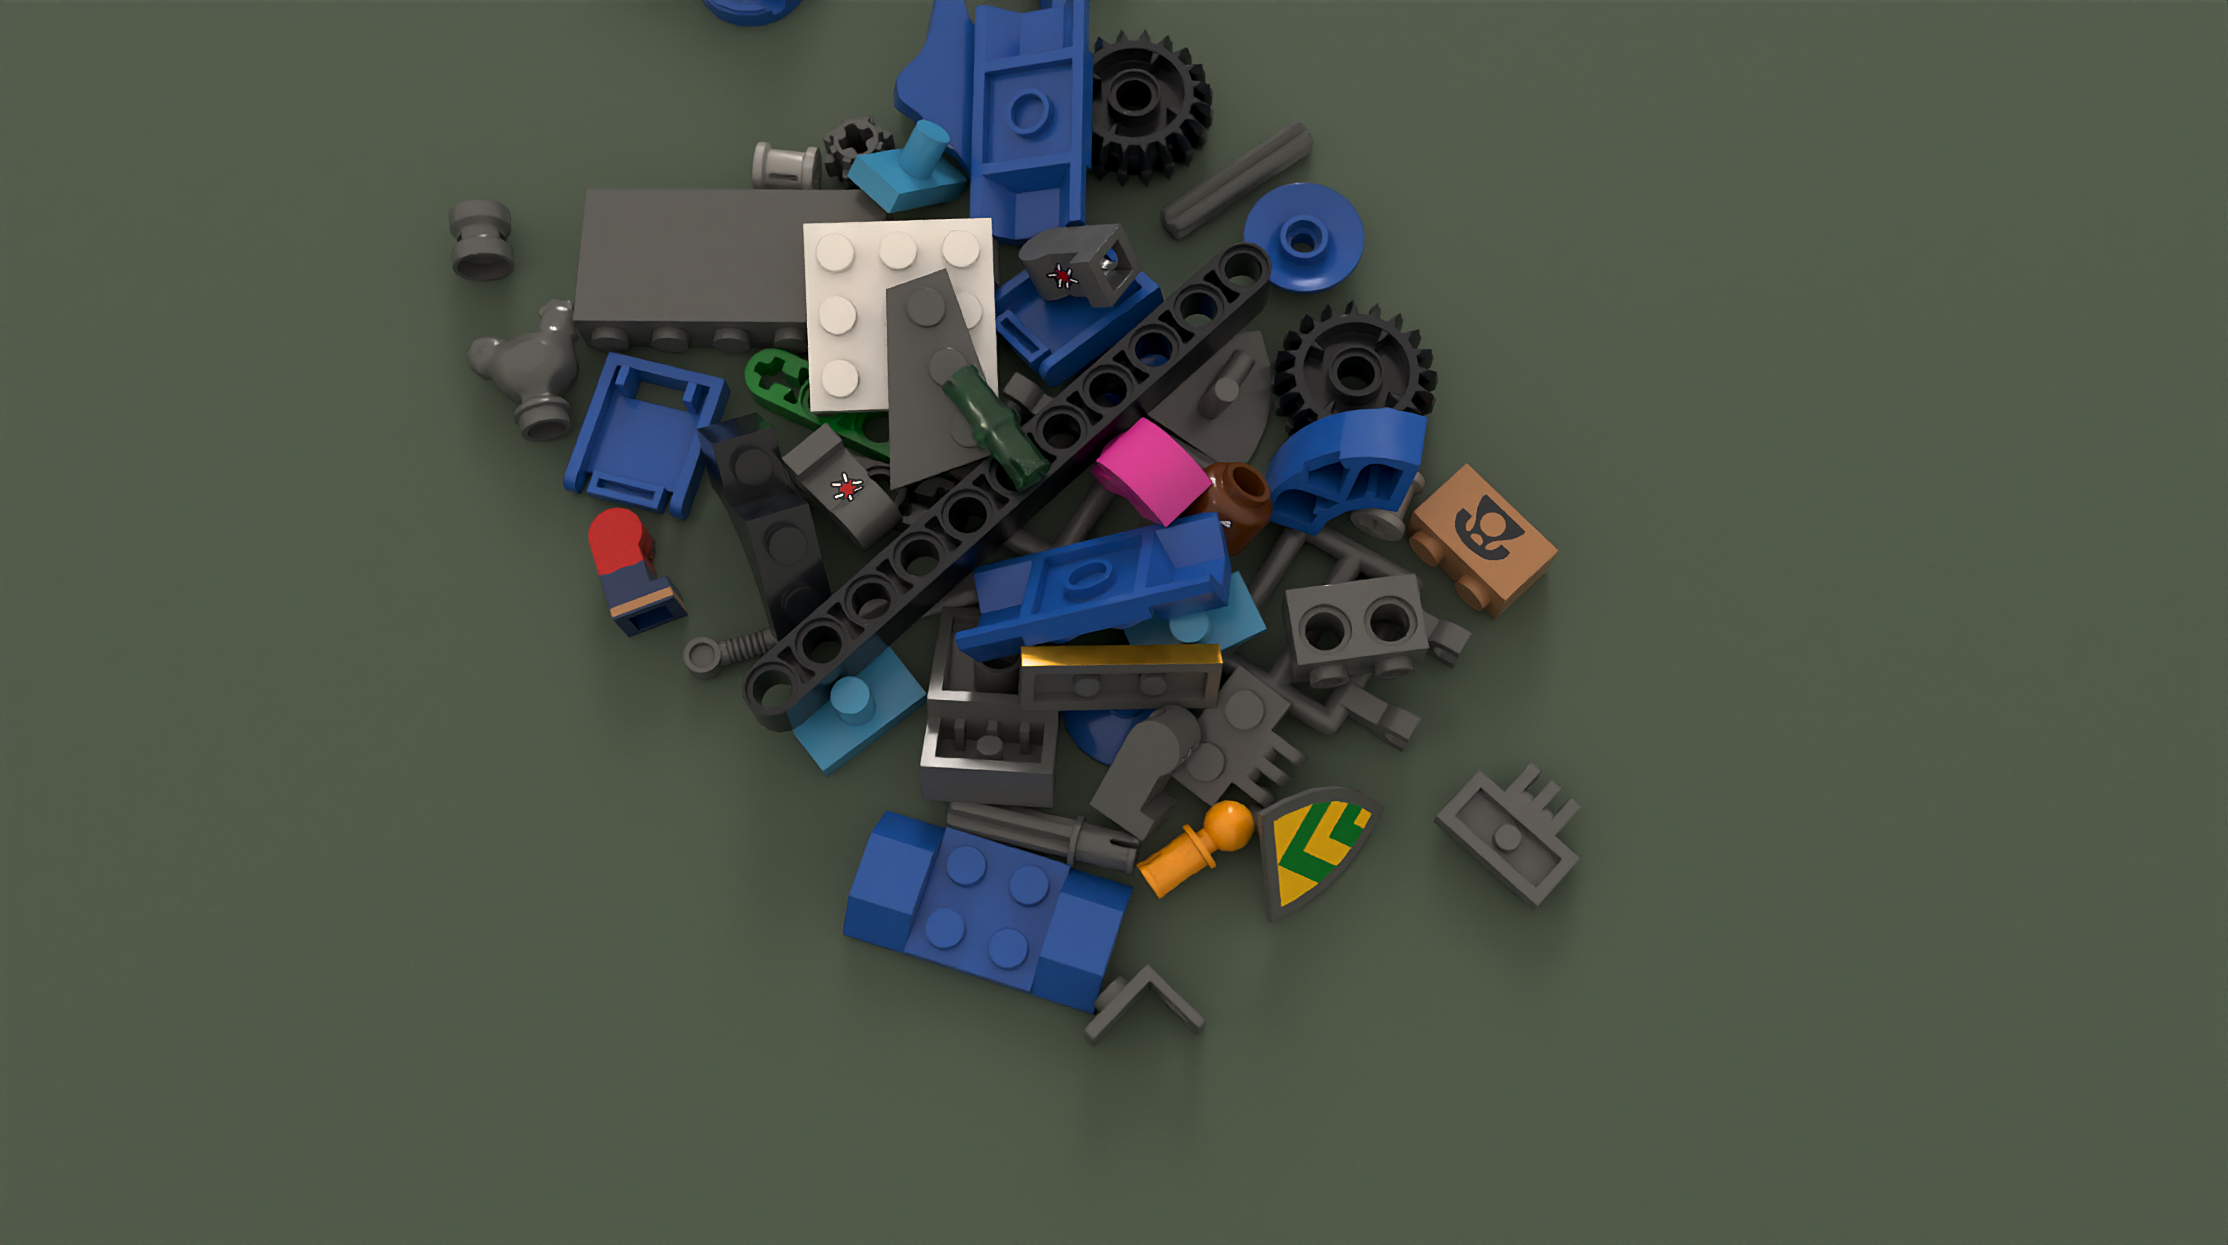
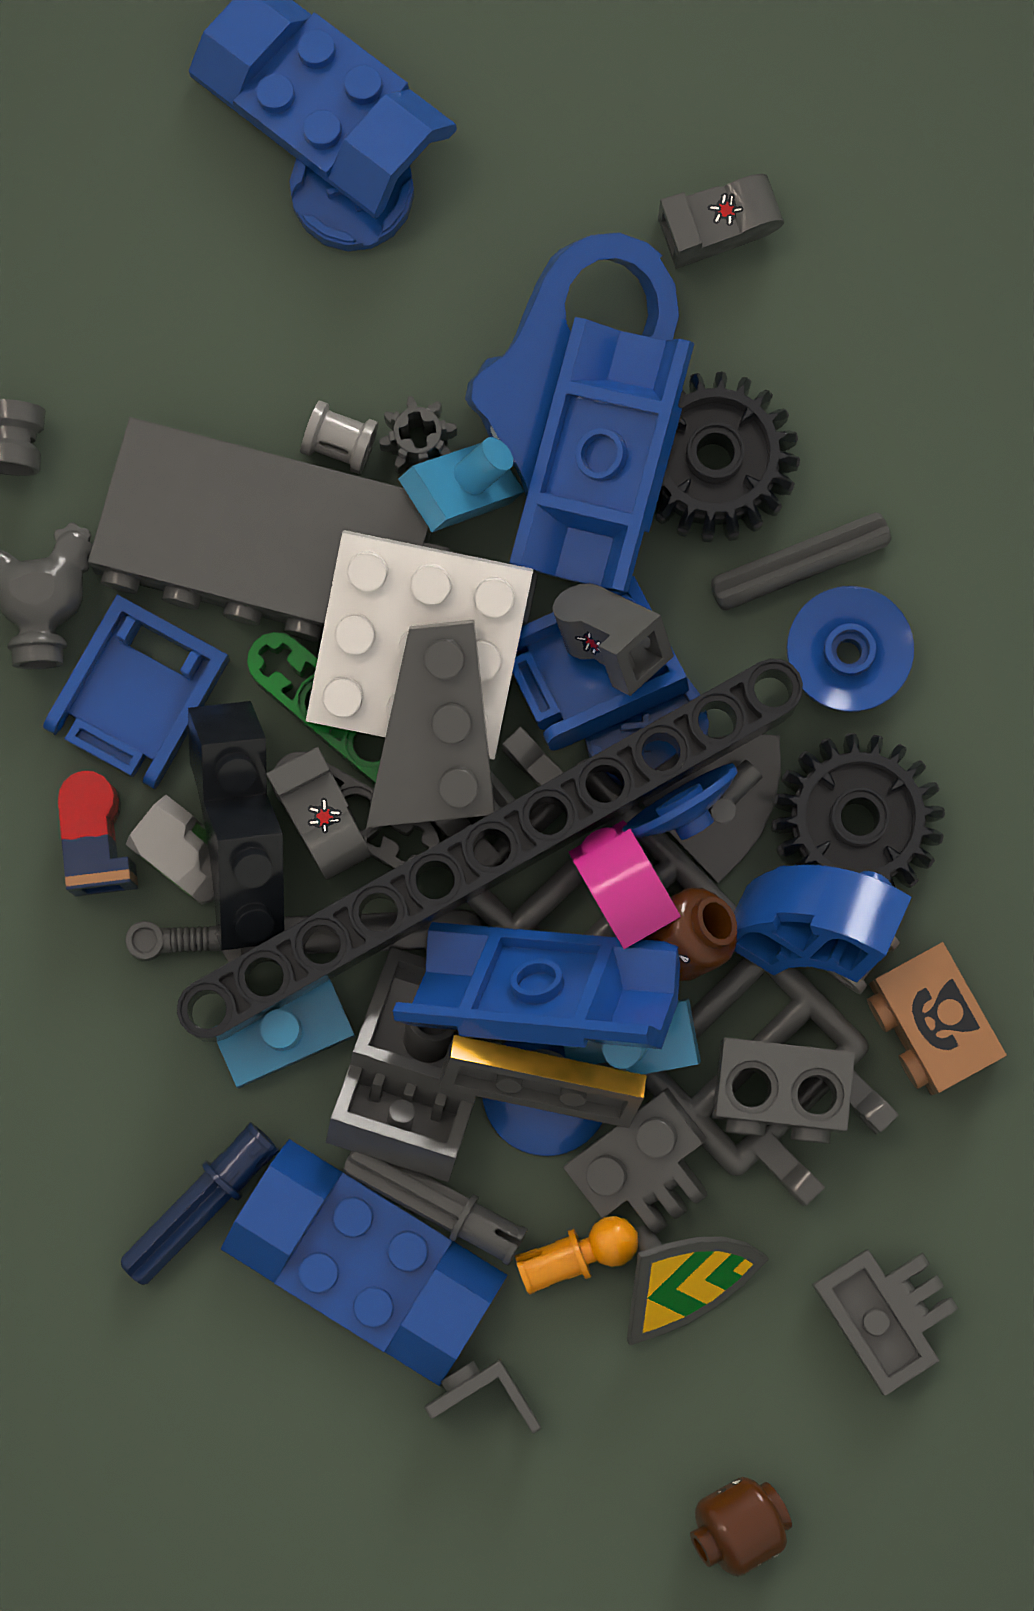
camera: 10 degrees right, 10 degrees up
clear green pin [942,364,1051,491] -> none
dark grey leg [1090,704,1201,841] -> none
none -> dark blue axle [121,1122,280,1285]
none -> light grey rock [126,794,214,905]
none -> blue dish [622,763,738,840]
none -> reddish brown head [690,1477,792,1577]

